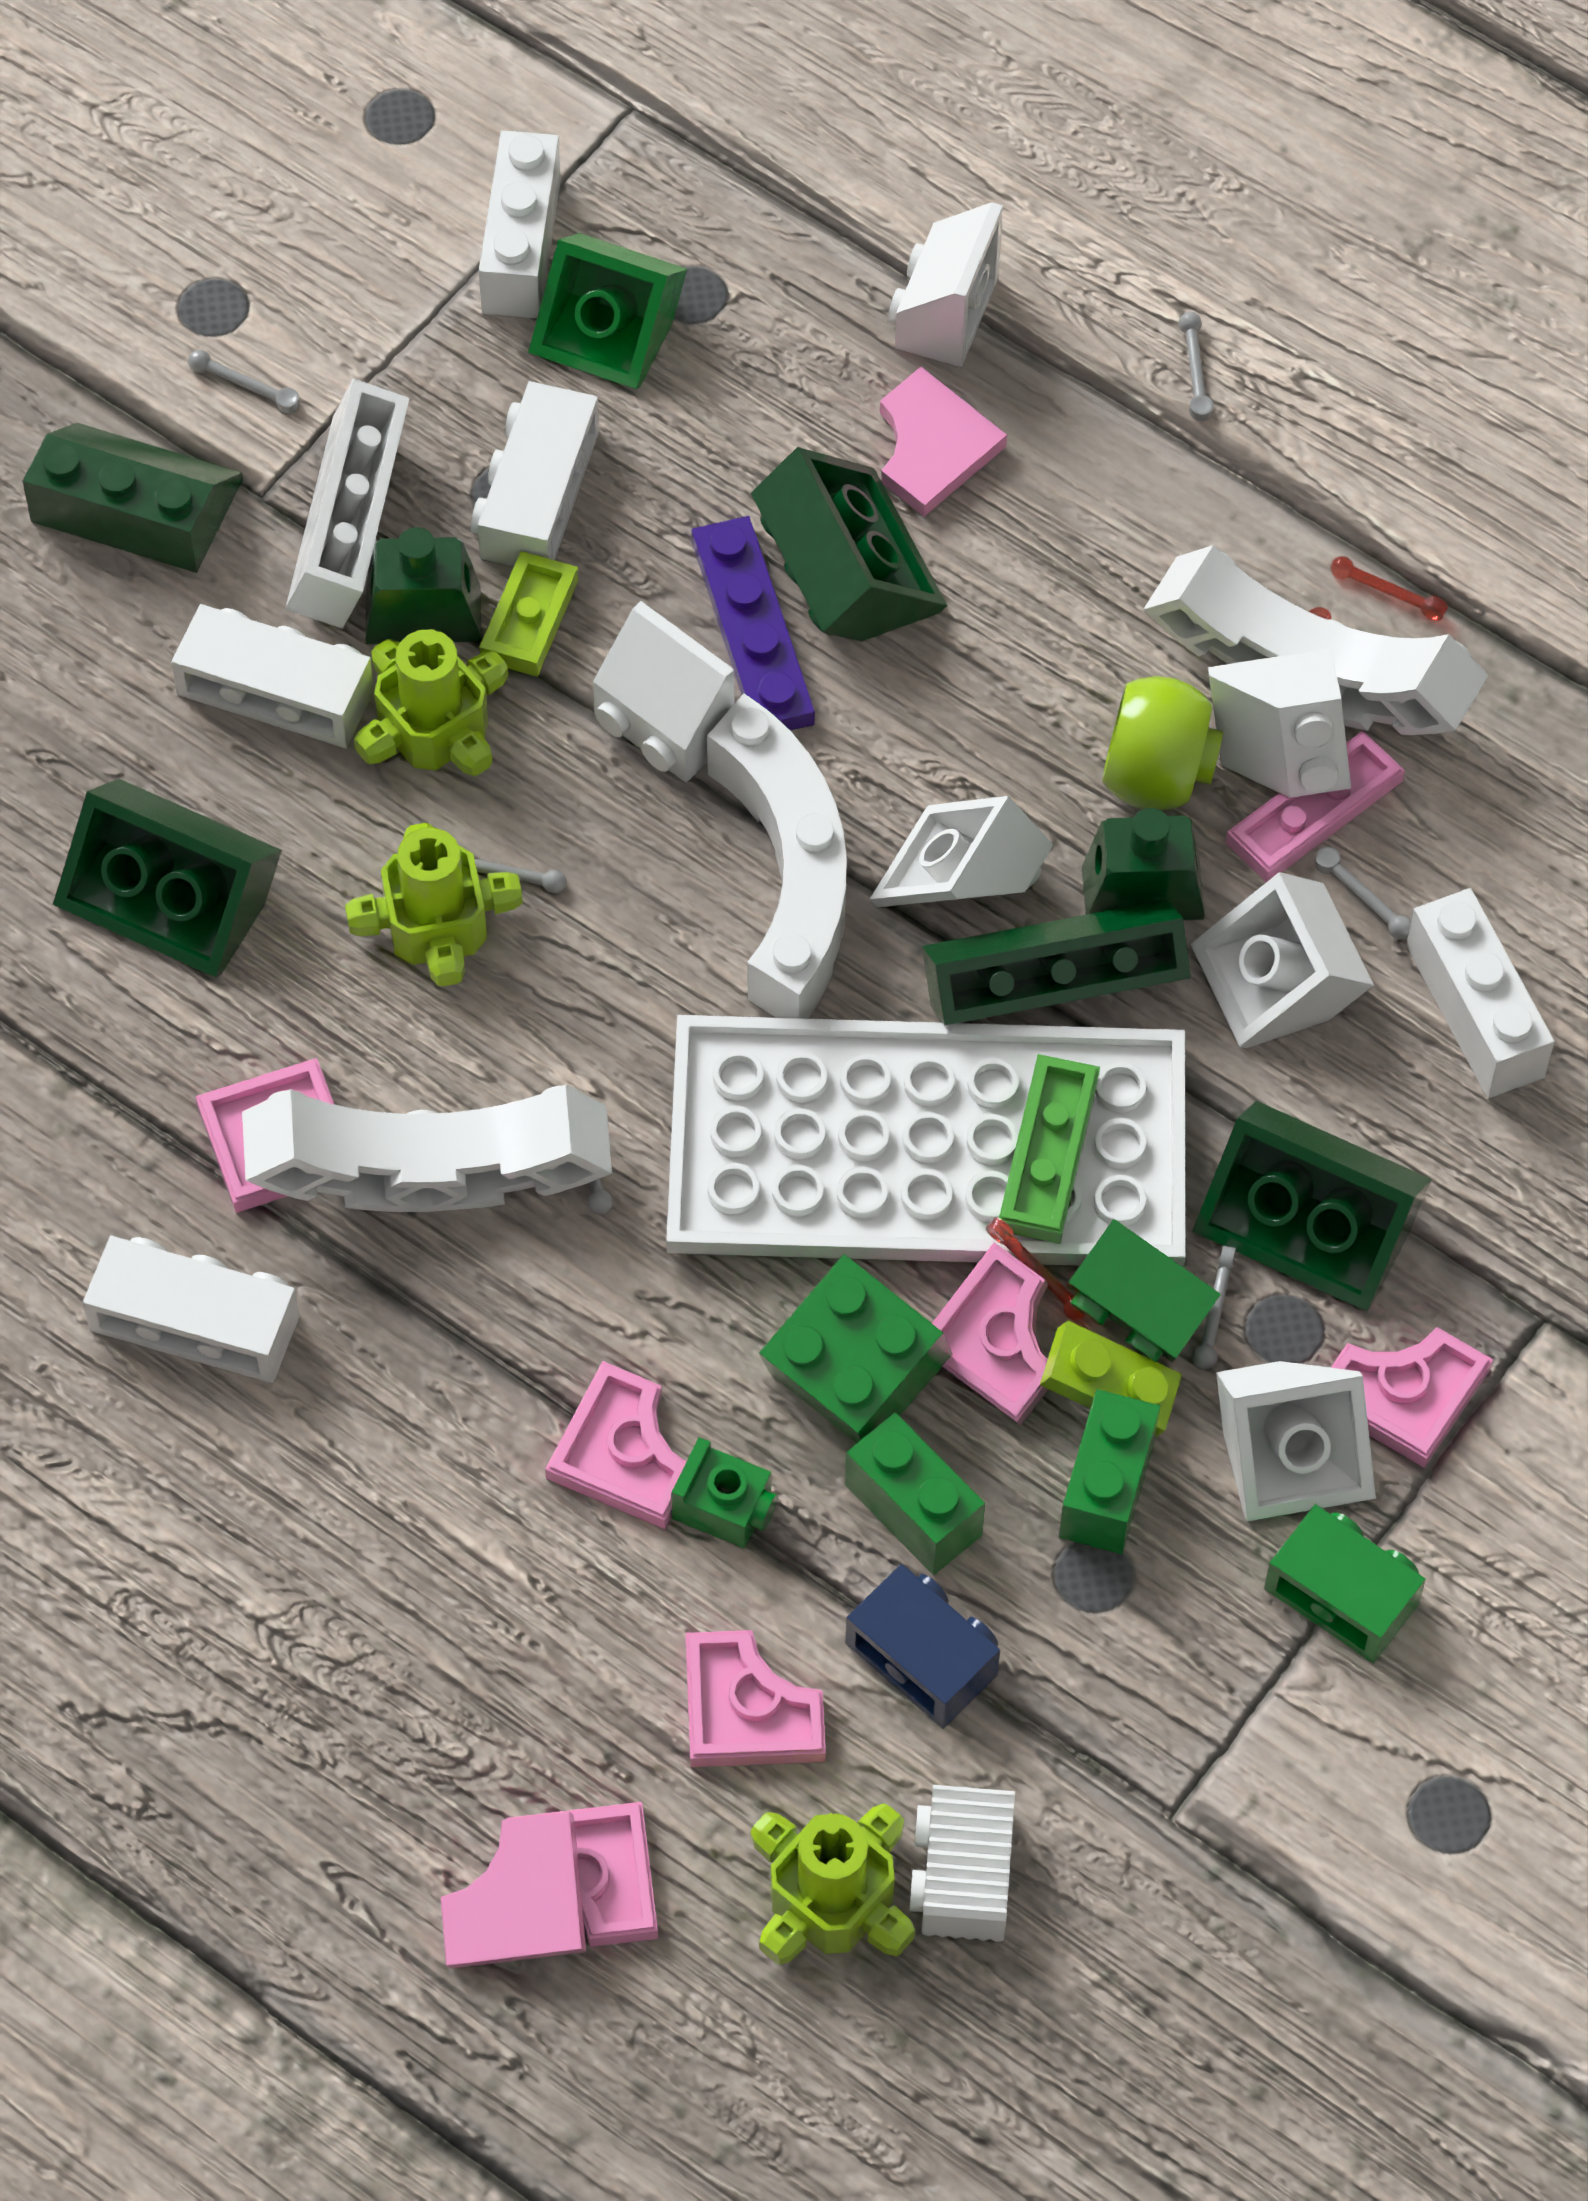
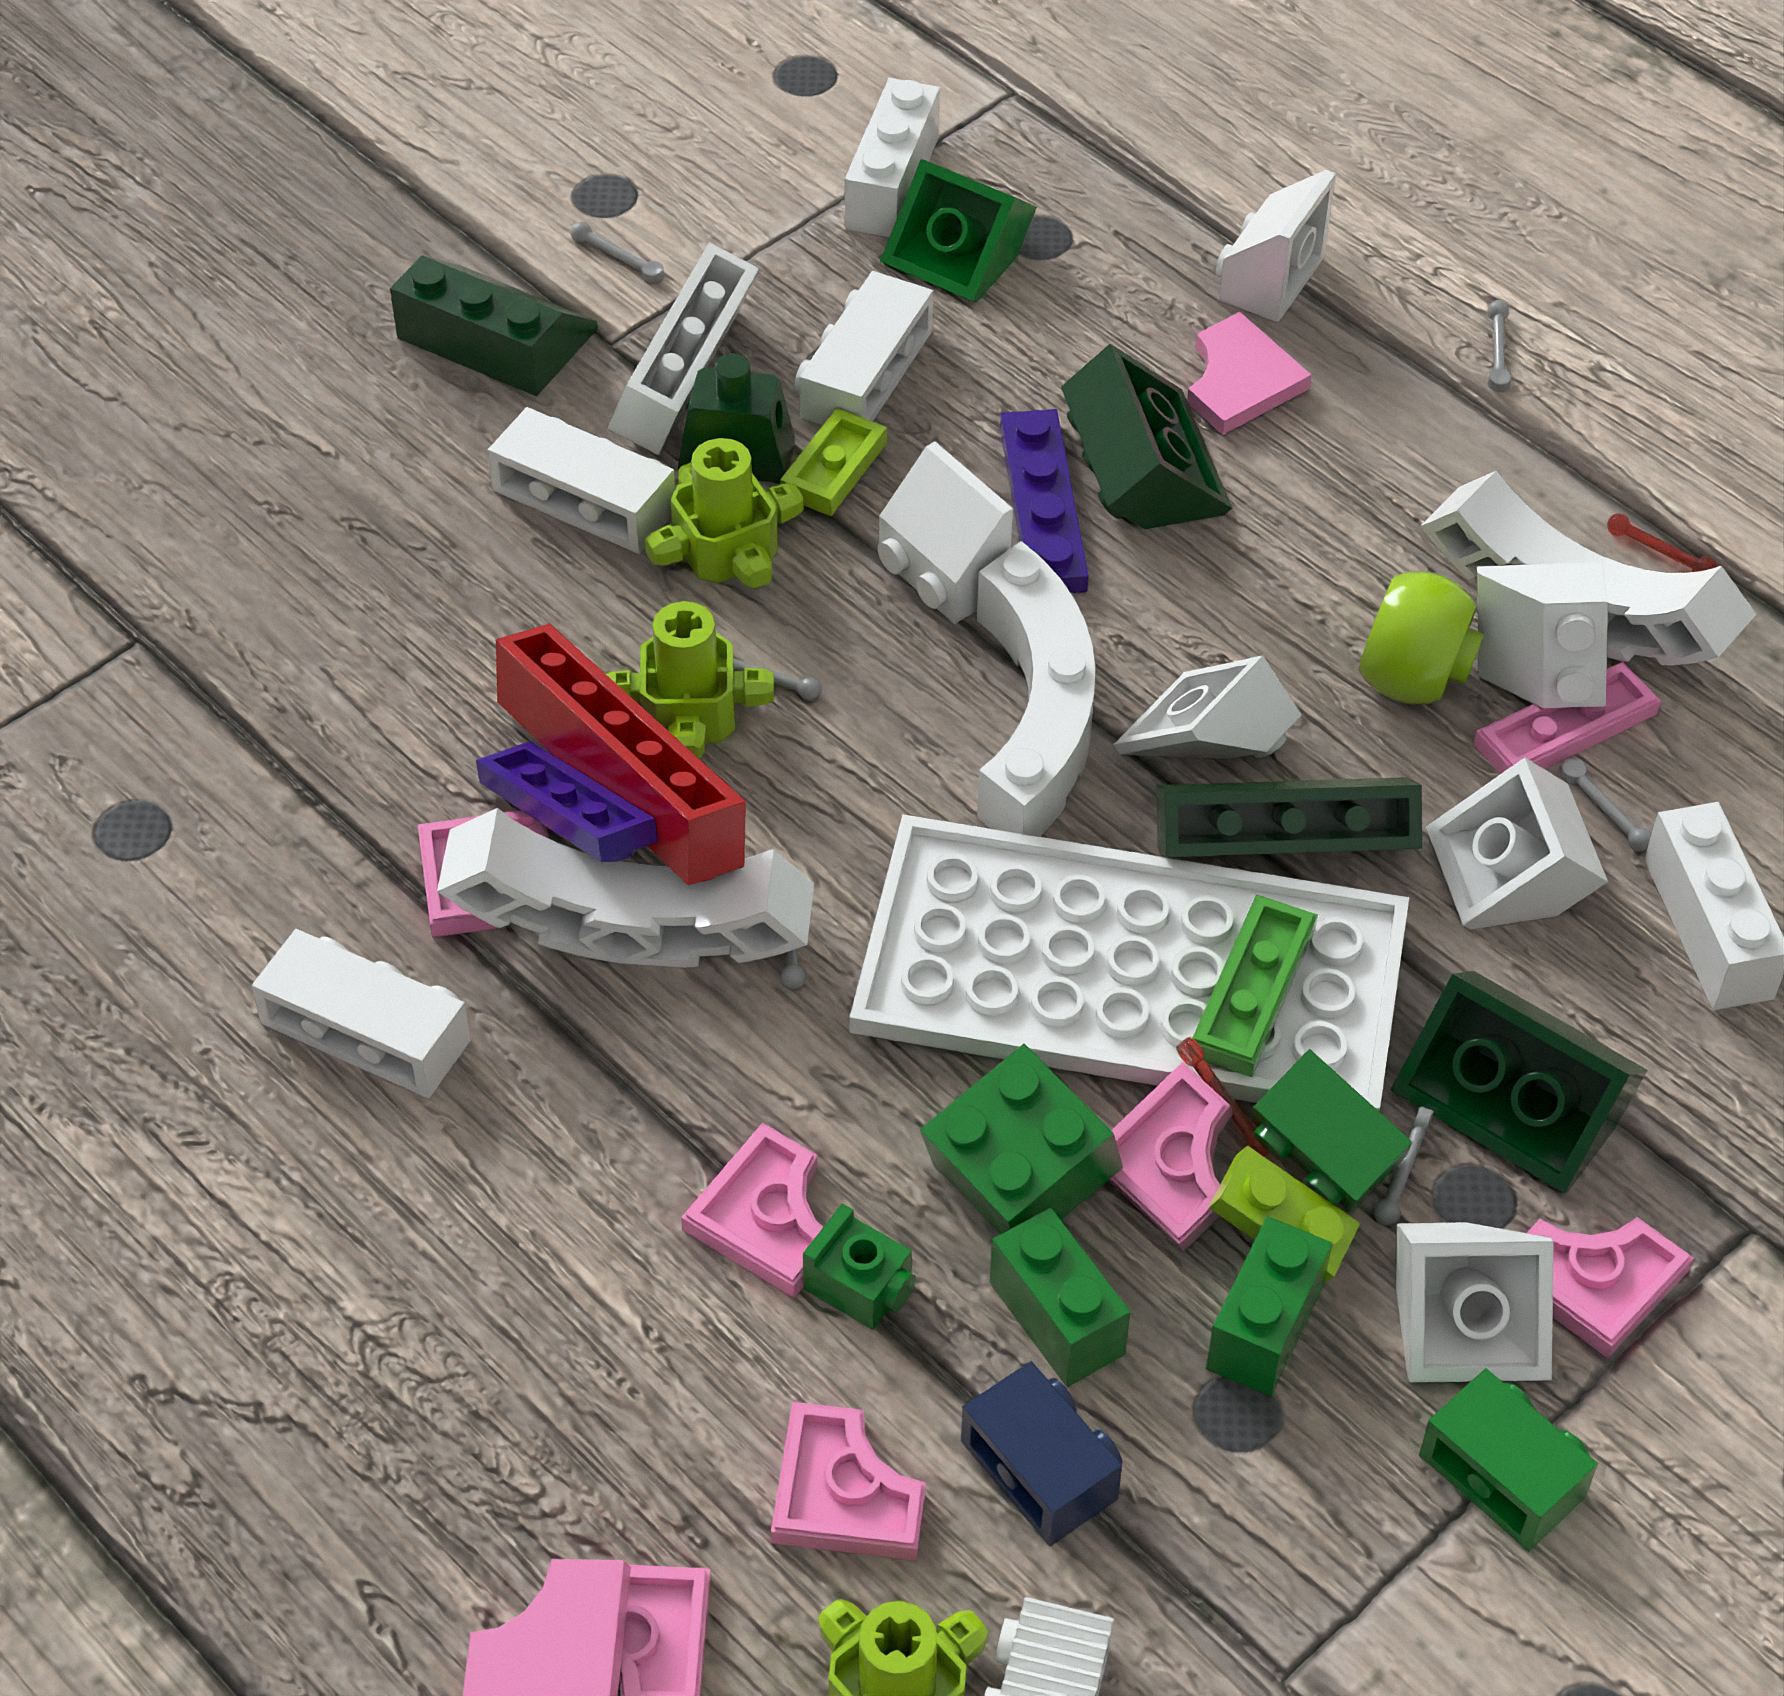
camera: 10 degrees right, 10 degrees down
dark green slope [52,779,282,977] -> none
dark green torso [1082,808,1205,920] -> none
none -> dark purple plate [476,741,658,862]
none -> red brick [496,623,746,886]

